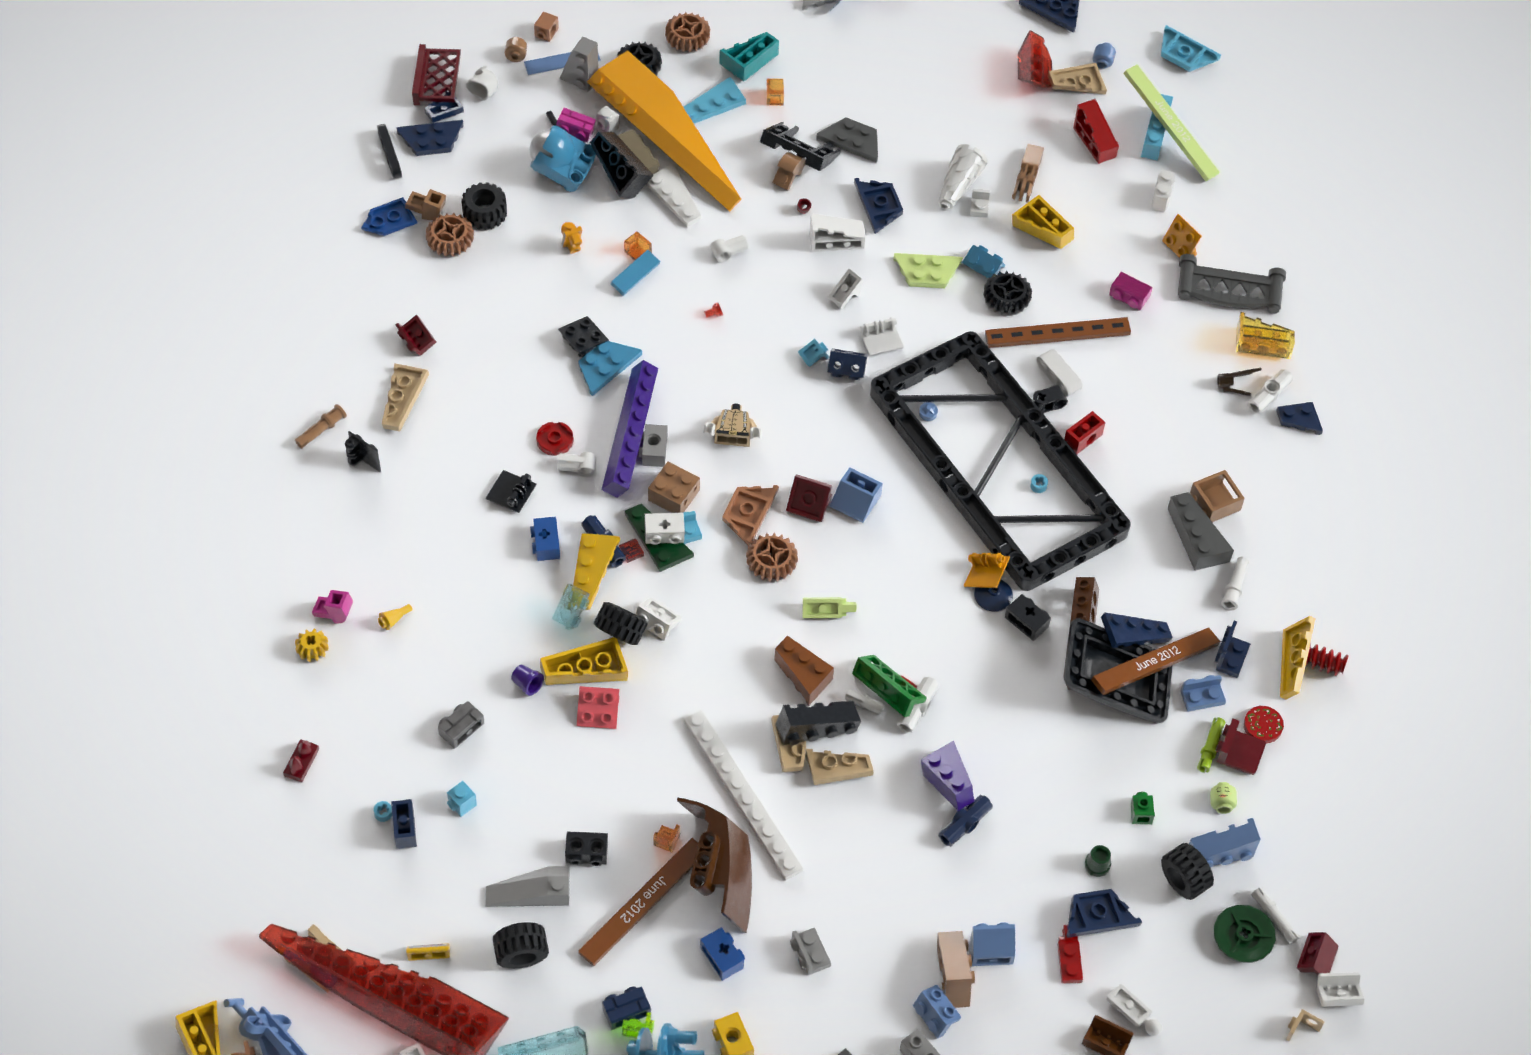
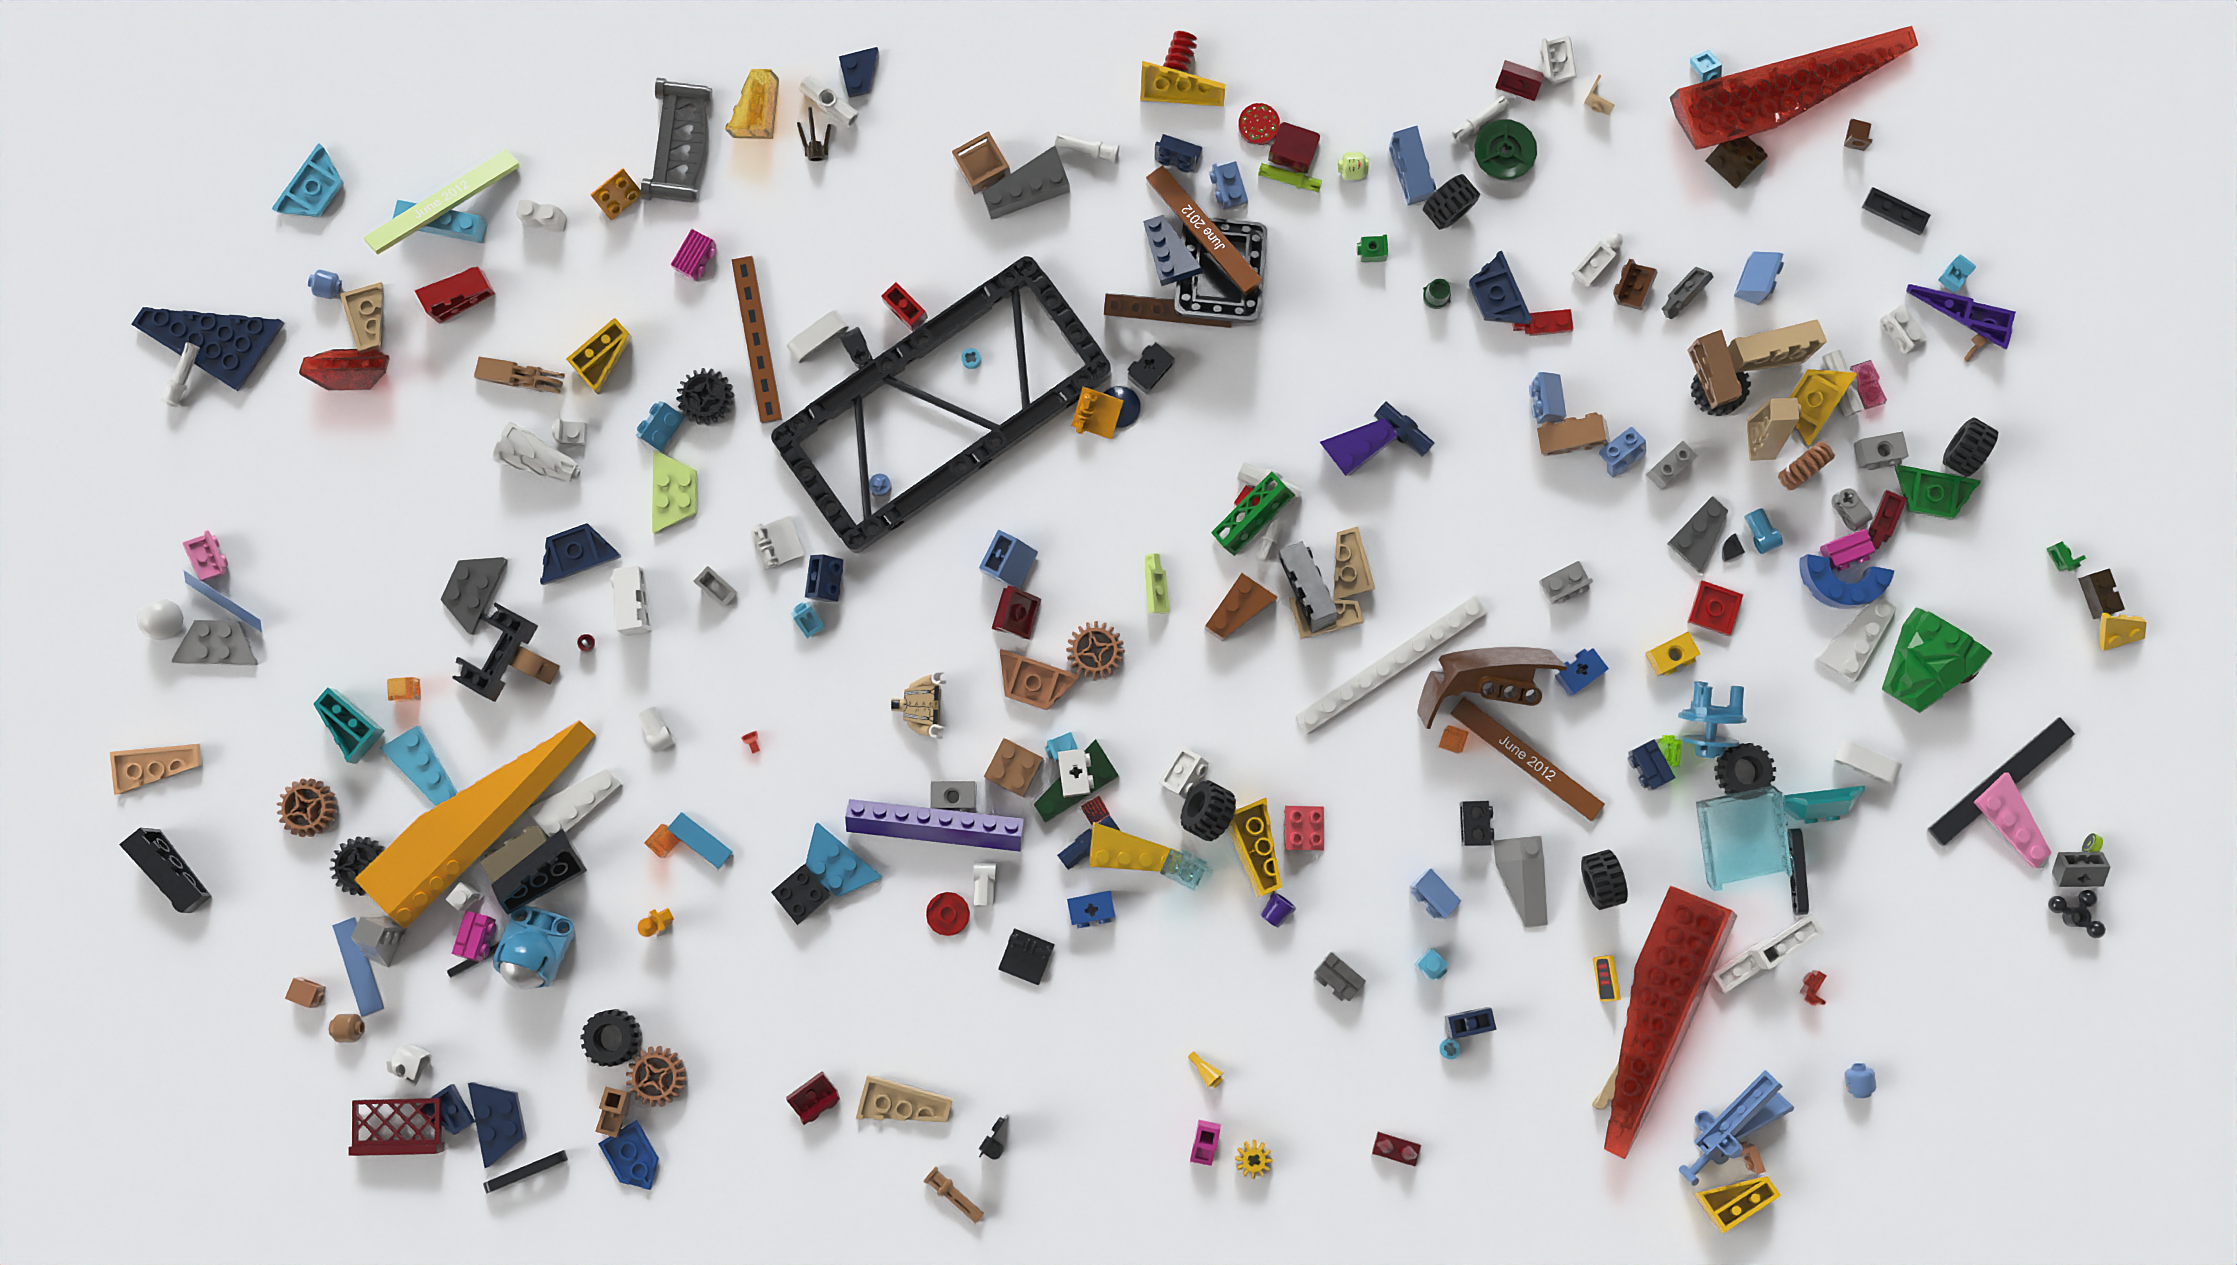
camera: 85 degrees left, 25 degrees up
none -> medium blue slope [1409,868,1462,919]

